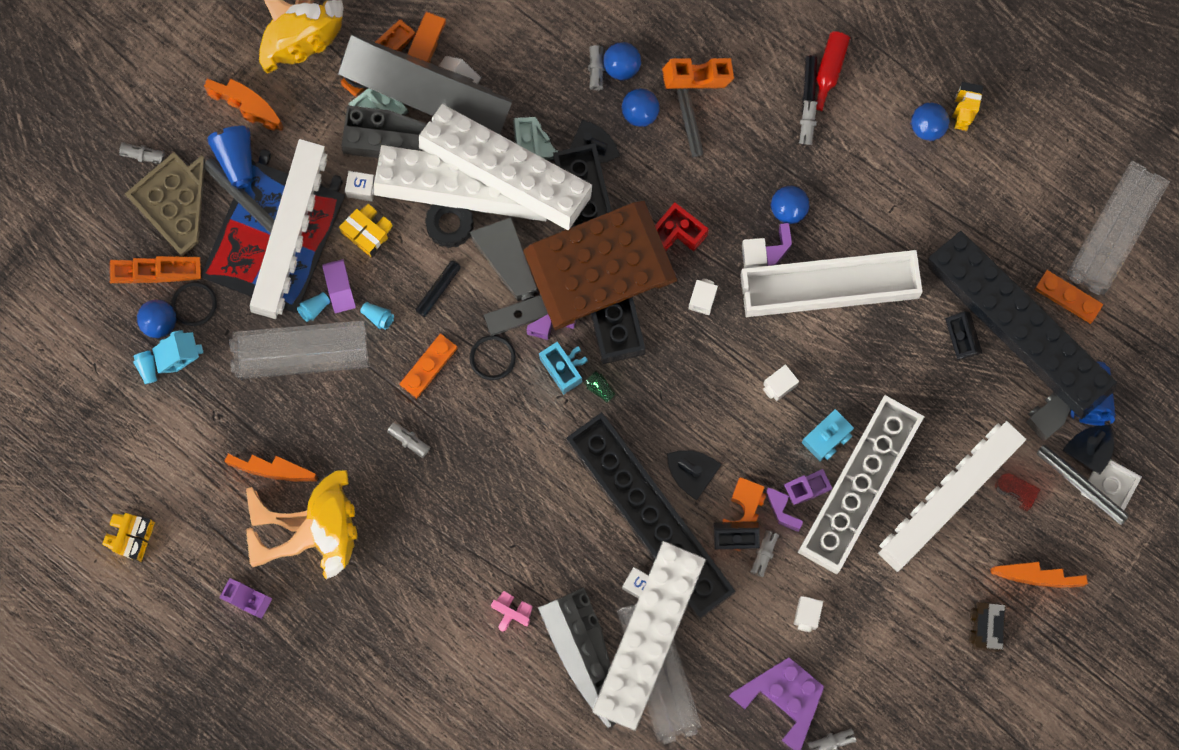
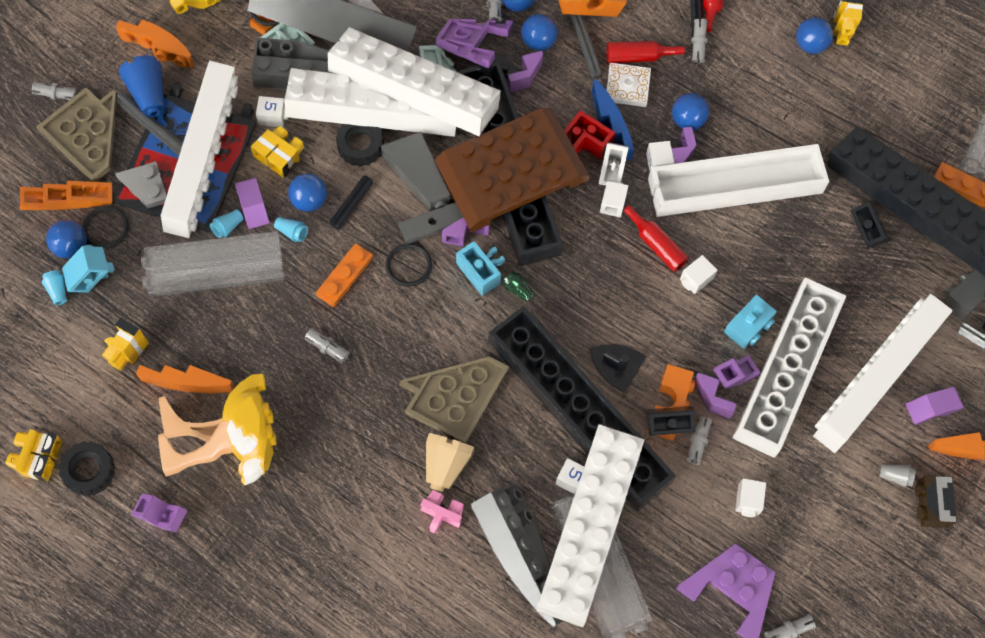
camera: 10 degrees left, 10 degrees down
clear red leg [995,473,1041,511] -> none
none -> black tyre [58,441,115,496]
none -> yellow hips [102,318,149,371]
none -> light grey wing [116,161,167,208]
none -> blue piece [288,173,327,212]
none -> dark tan wing [399,356,509,444]
none -> tan cone [426,433,475,492]
none -> medium lavender wing [436,19,513,68]
none -> medium lavender slope [507,51,543,93]
none -> blue slope [591,79,634,161]
none -> white slope [599,143,628,186]
none -> red piece [606,41,685,63]
none -> white plate [606,63,651,107]
none -> red piece [623,205,690,273]
none -> light grey cone [879,464,916,488]
none -> medium lavender slope [906,387,965,425]

